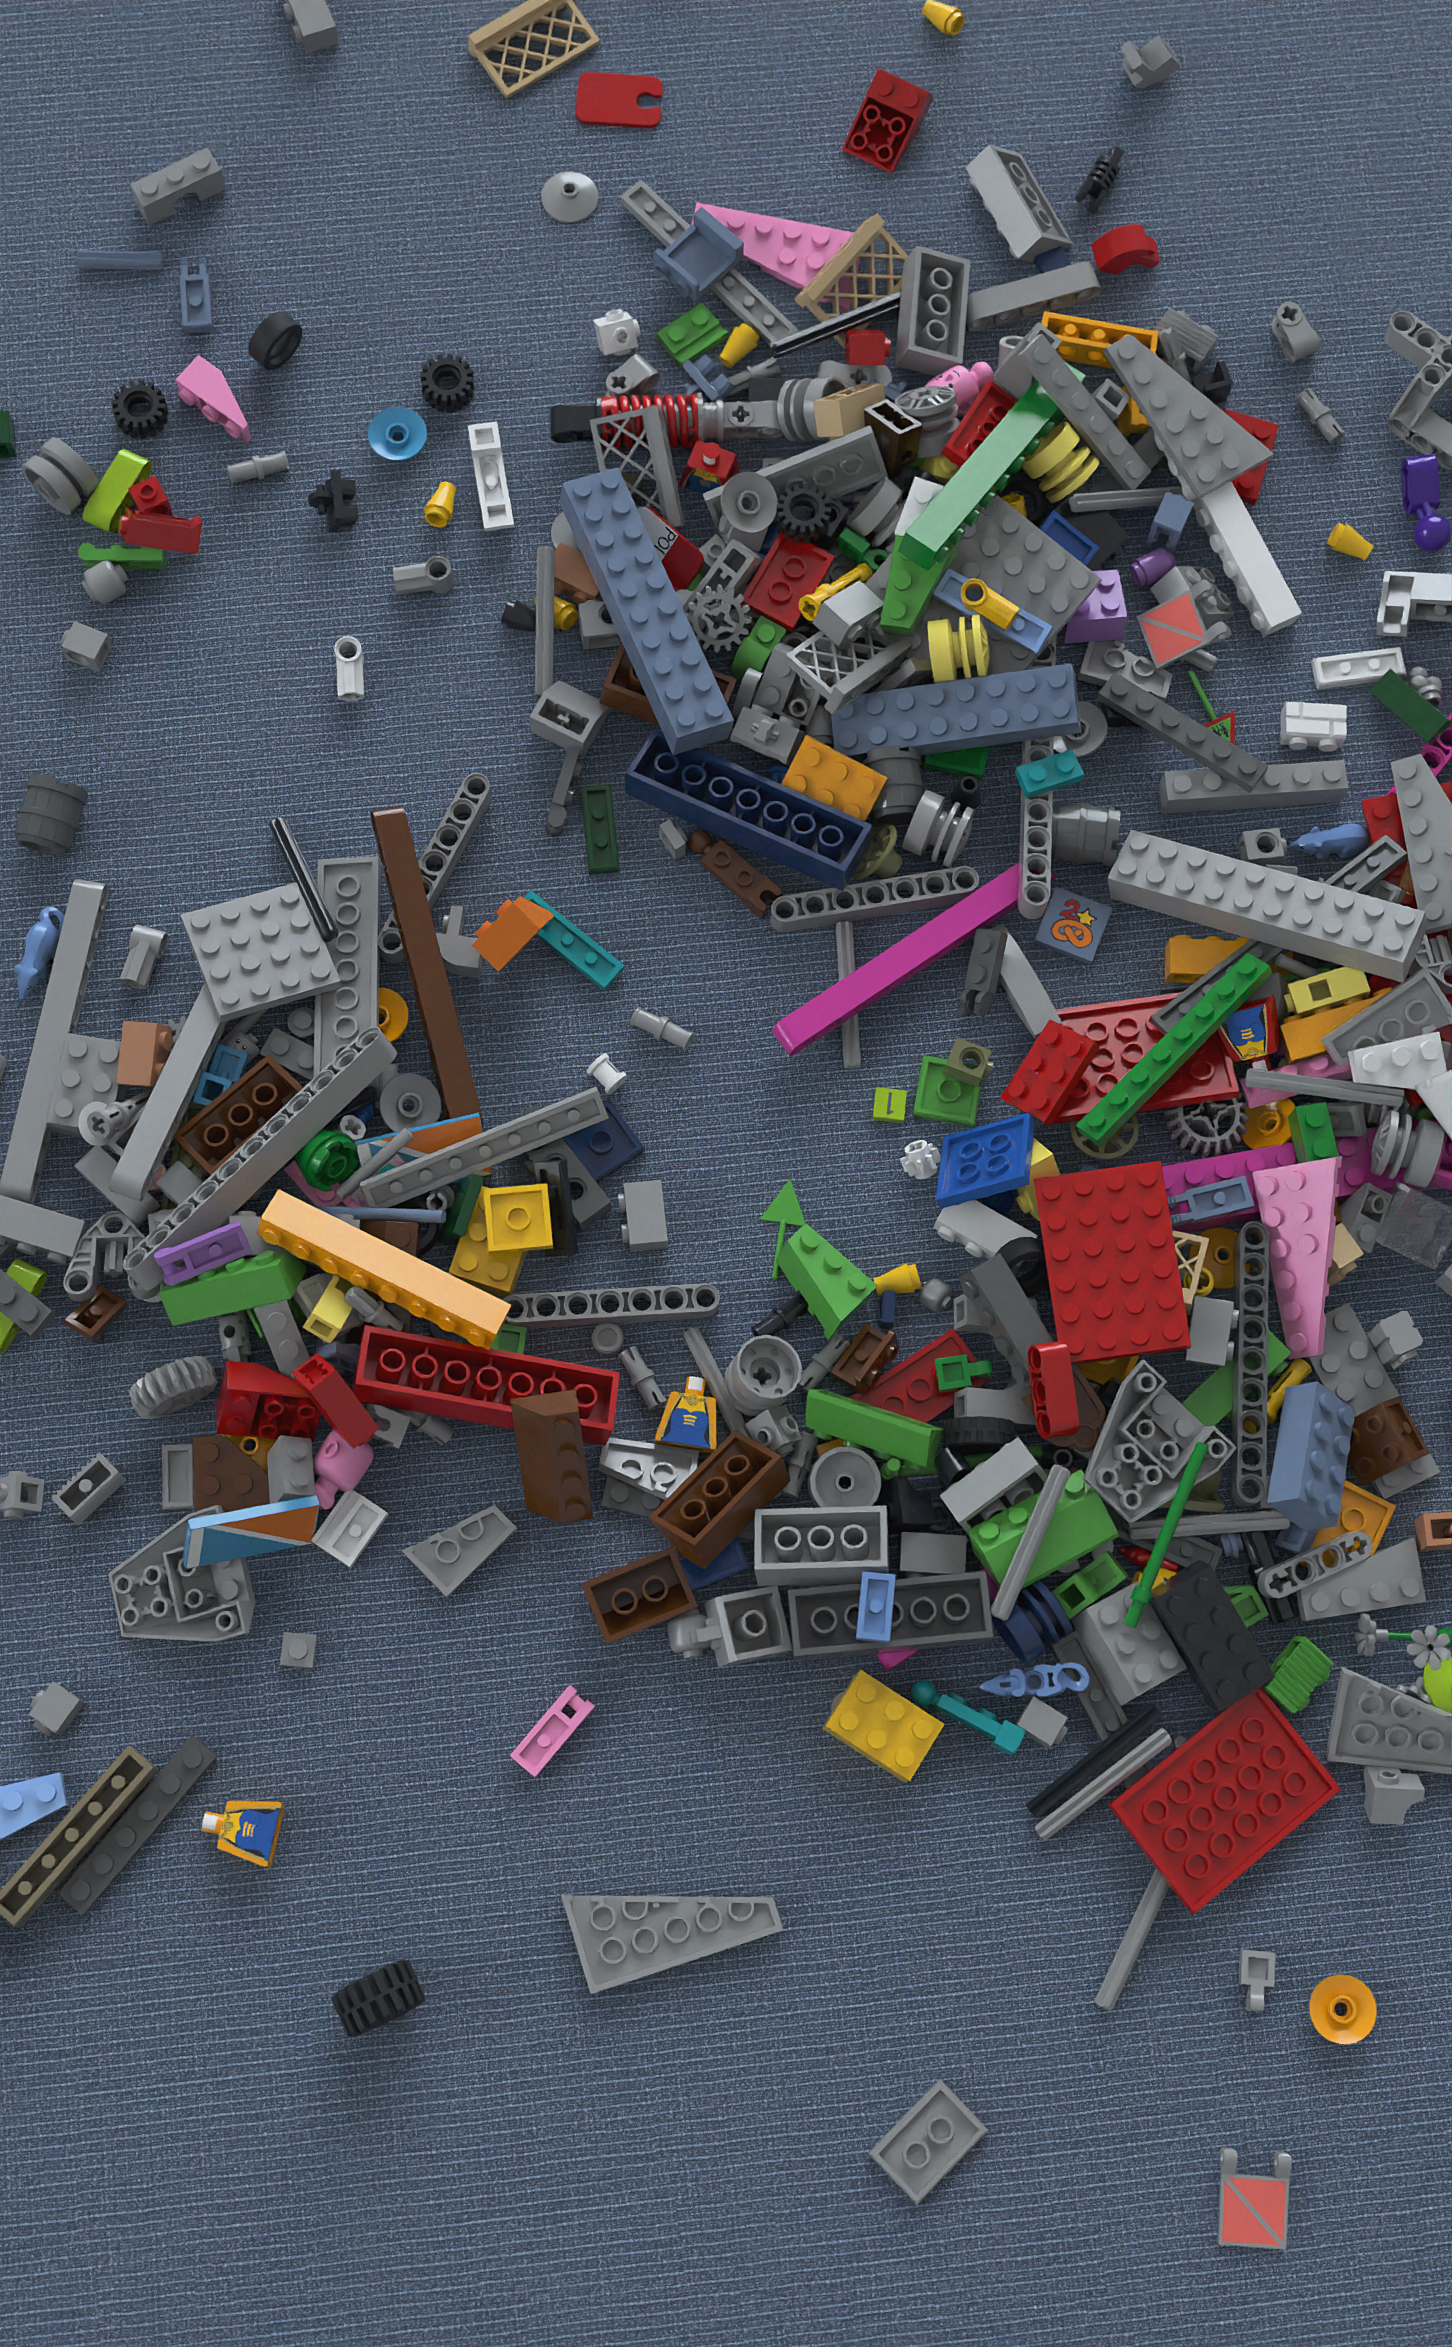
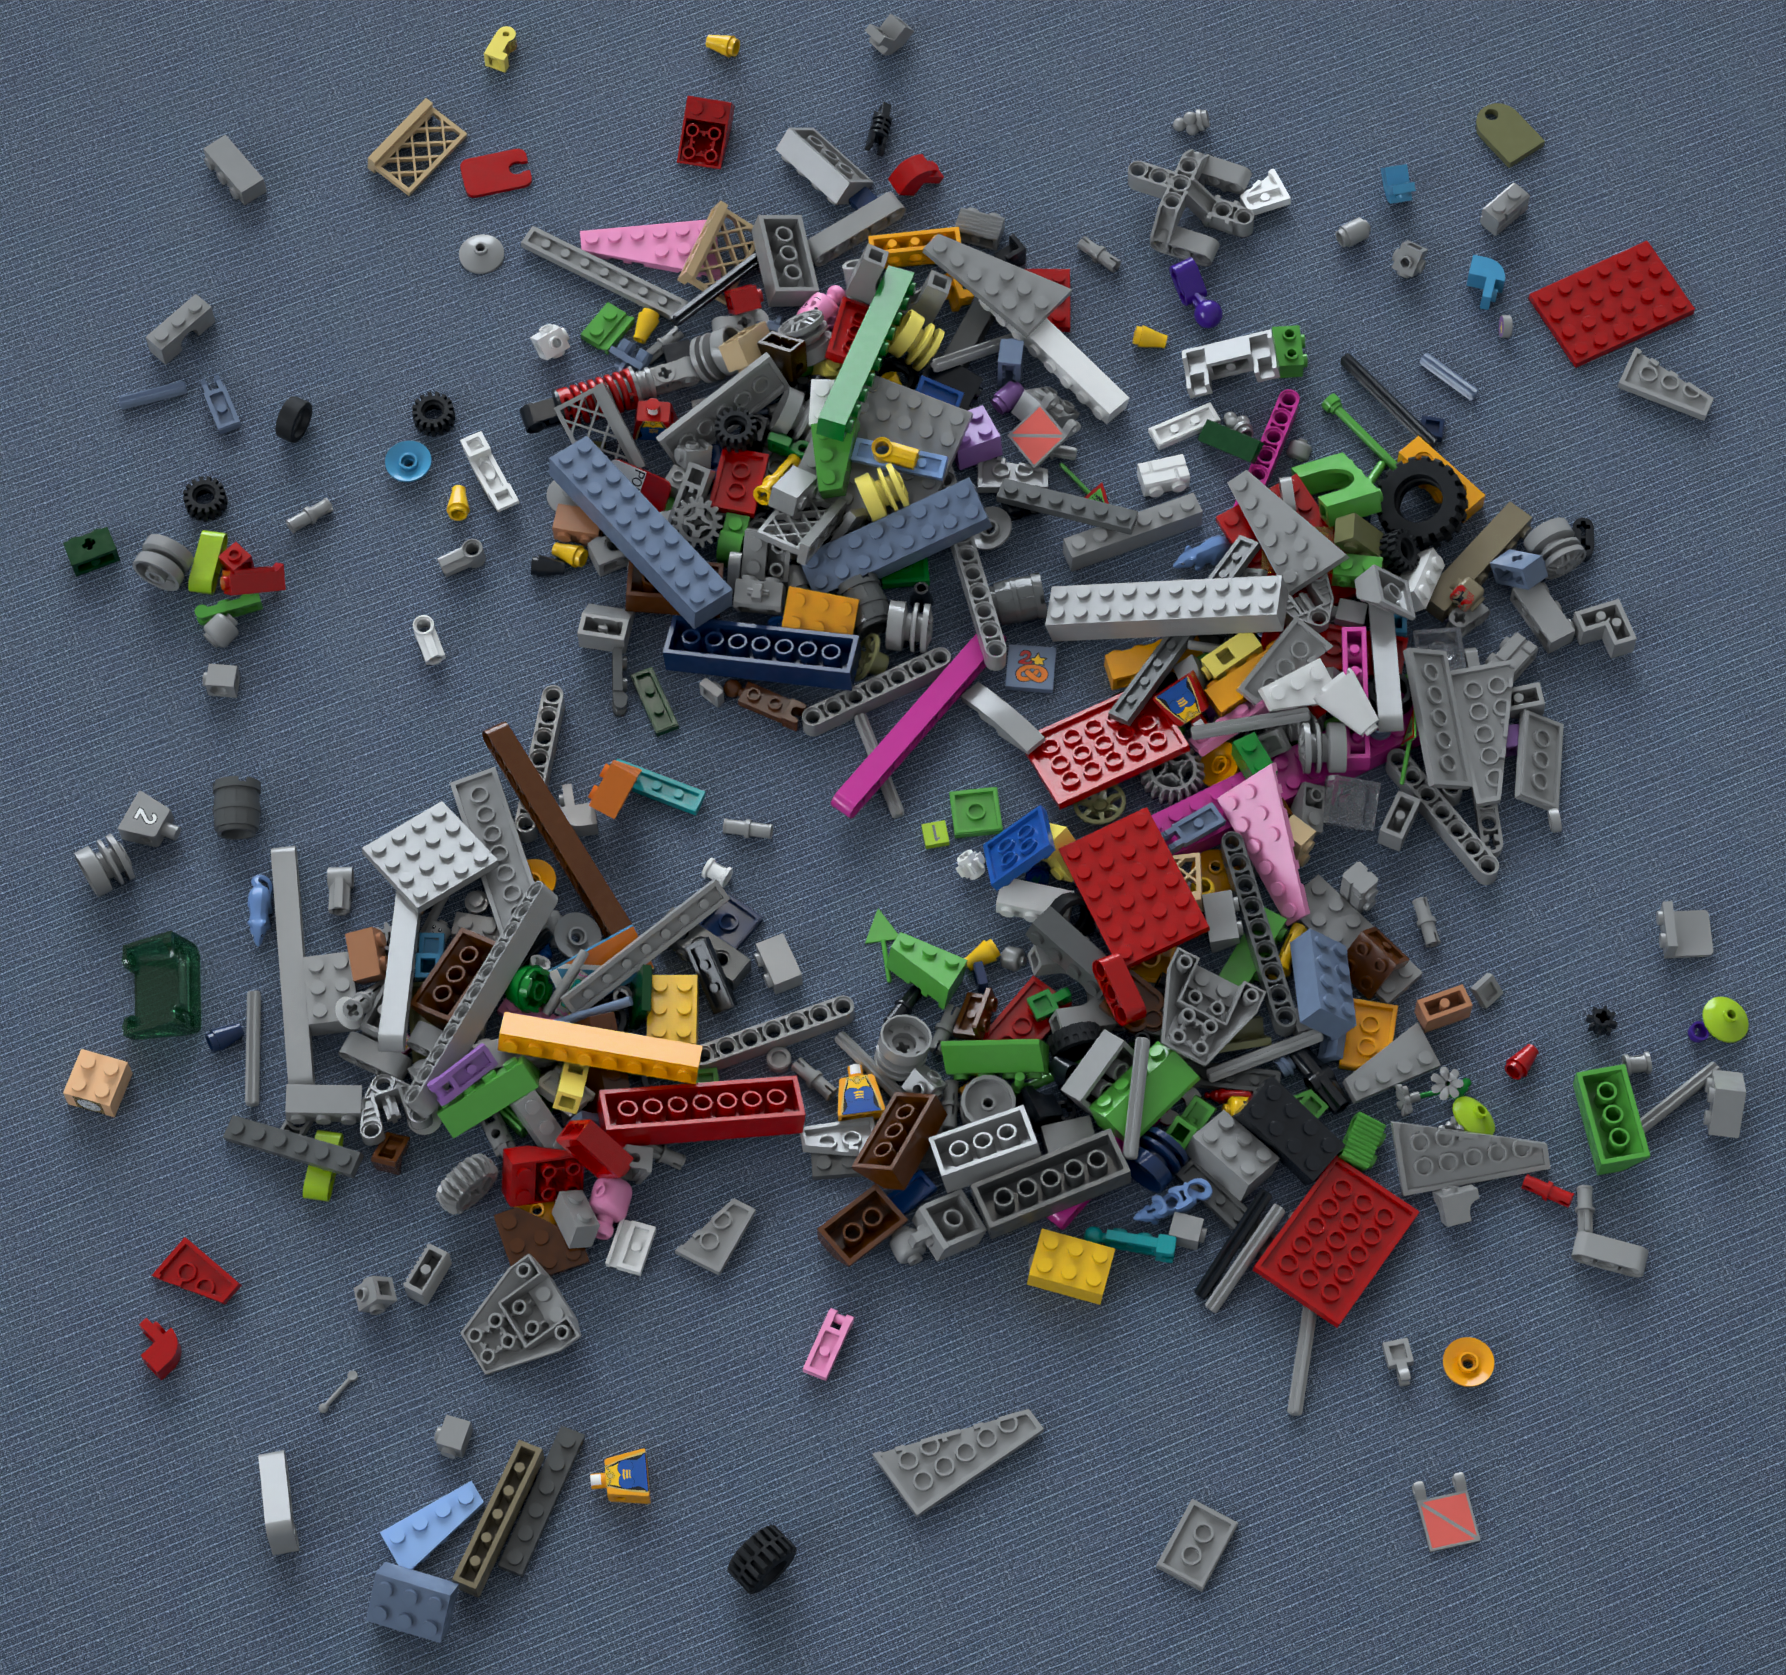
camera: 10 degrees left, 10 degrees down
light grey tile [162,1444,195,1511] -> none
bright pink slope [176,355,251,443] -> none
tile [183,1496,320,1569] -> none
black axle [269,816,339,942] -> none
light grey plate [280,1632,318,1669] -> none
black hips [308,469,358,532] -> none
light grey axle [345,1285,403,1331] -> none
yellow plate [483,1183,553,1254] -> none
reddish brown slope [510,1390,593,1523] -> none
light grey axle [535,546,555,696] -> none
light grey piece [606,354,660,401] -> none
sand blue panel [653,207,744,303] -> none
light grey dish [721,472,778,533] -> none
medium blue plate [856,1571,896,1643] -> none
olive brick [943,1038,994,1087] -> none
dark grey hinge [959,928,1008,1017] -> none
red plate [1000,1019,1100,1126] -> none
teal plate [1015,749,1084,798] -> none
light grey plate [1018,334,1151,490] -> none
green plate [1076,952,1273,1147] -> none
green bar [1123,1442,1209,1629] -> none
light grey axle [1159,328,1191,383] -> none
light grey brick [1238,828,1287,867] -> none
light grey beam [1257,1531,1372,1598] -> none
light grey piece [1271,302,1320,363] -> none

